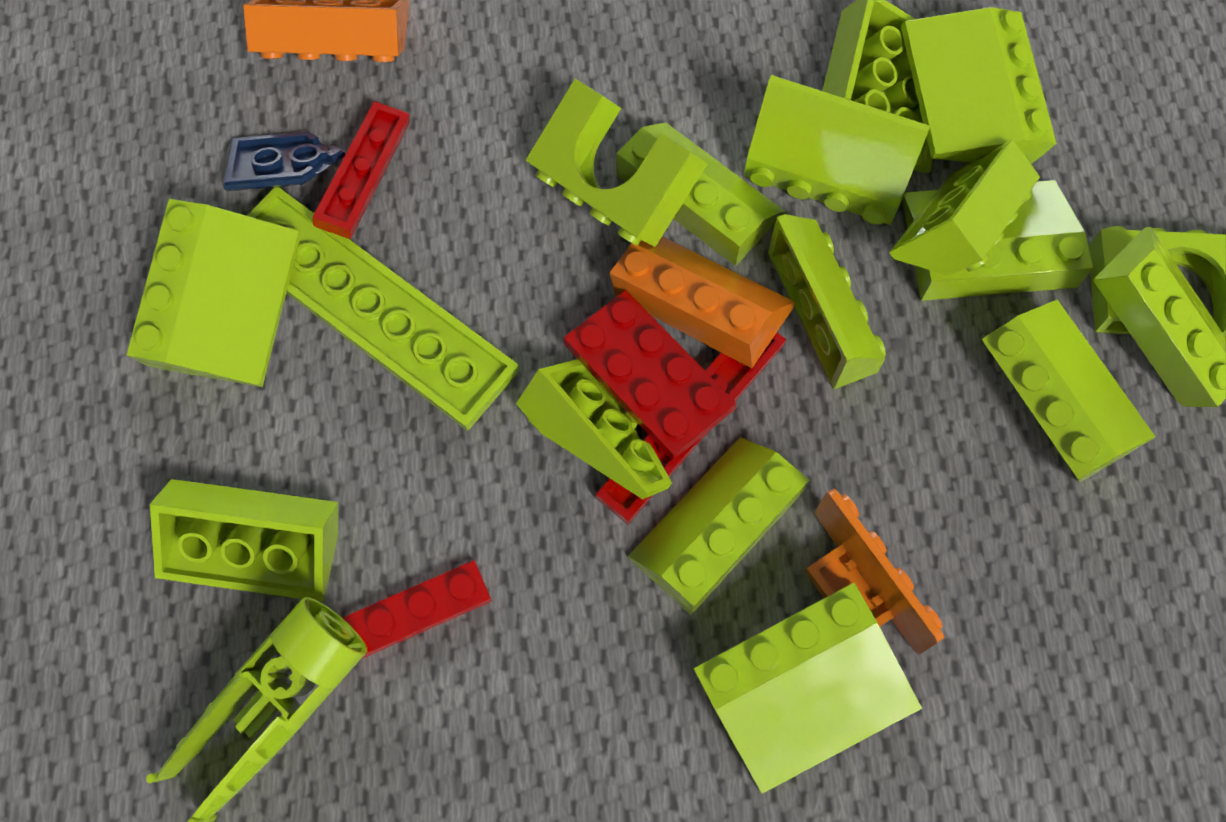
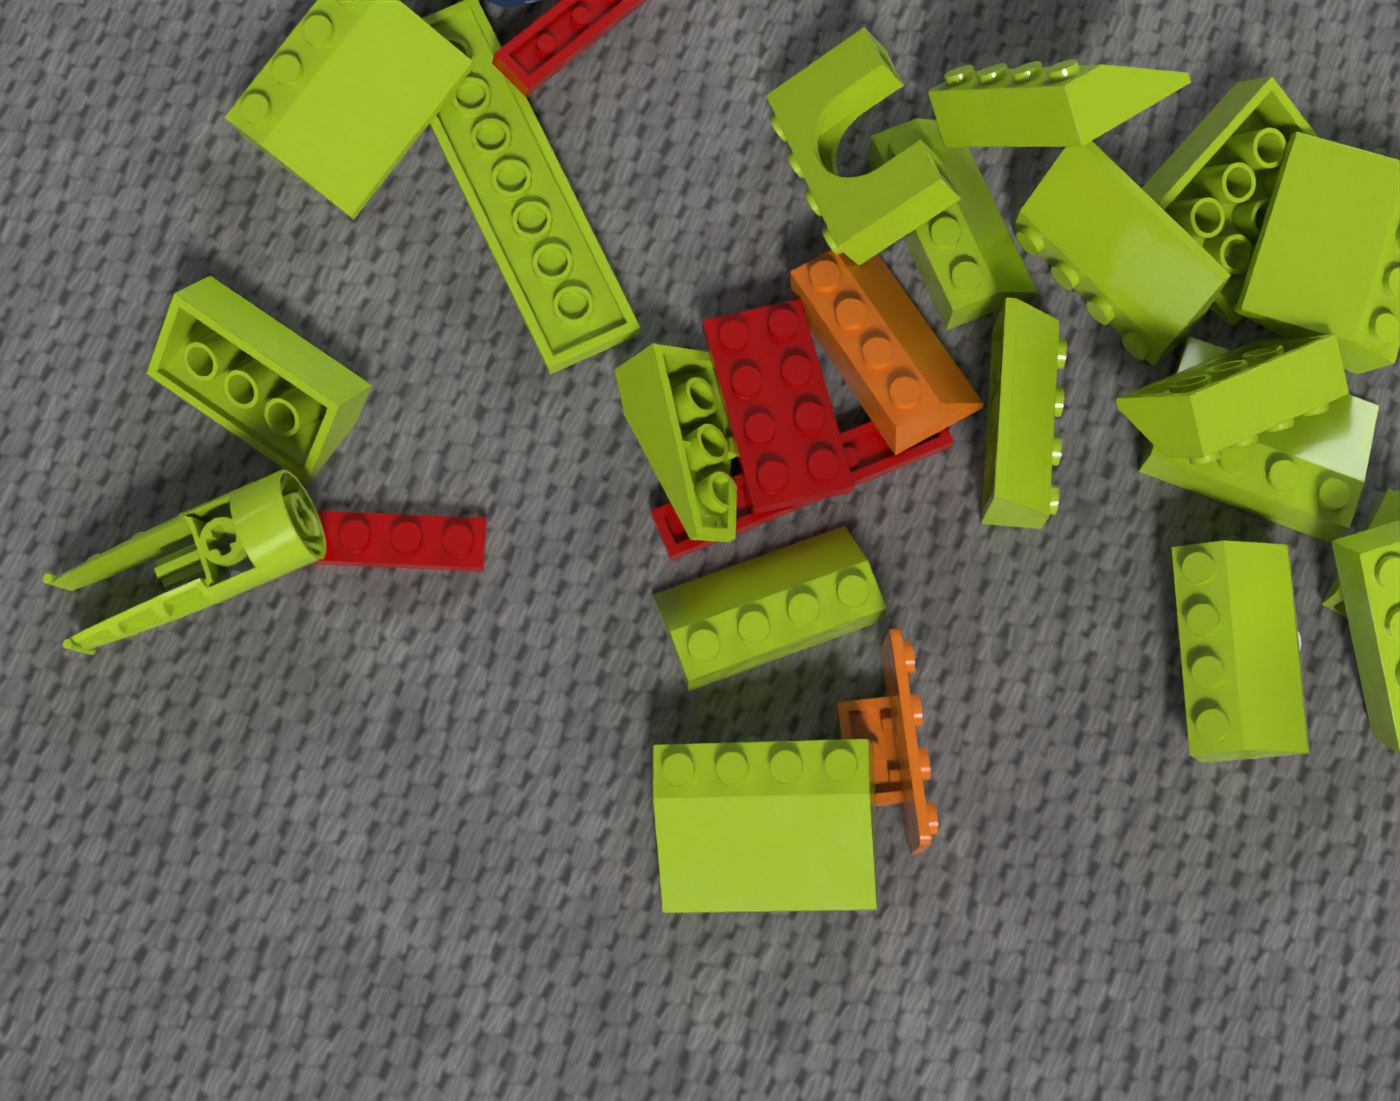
camera: 25 degrees right, 5 degrees up
none -> lime slope [928,59,1191,147]

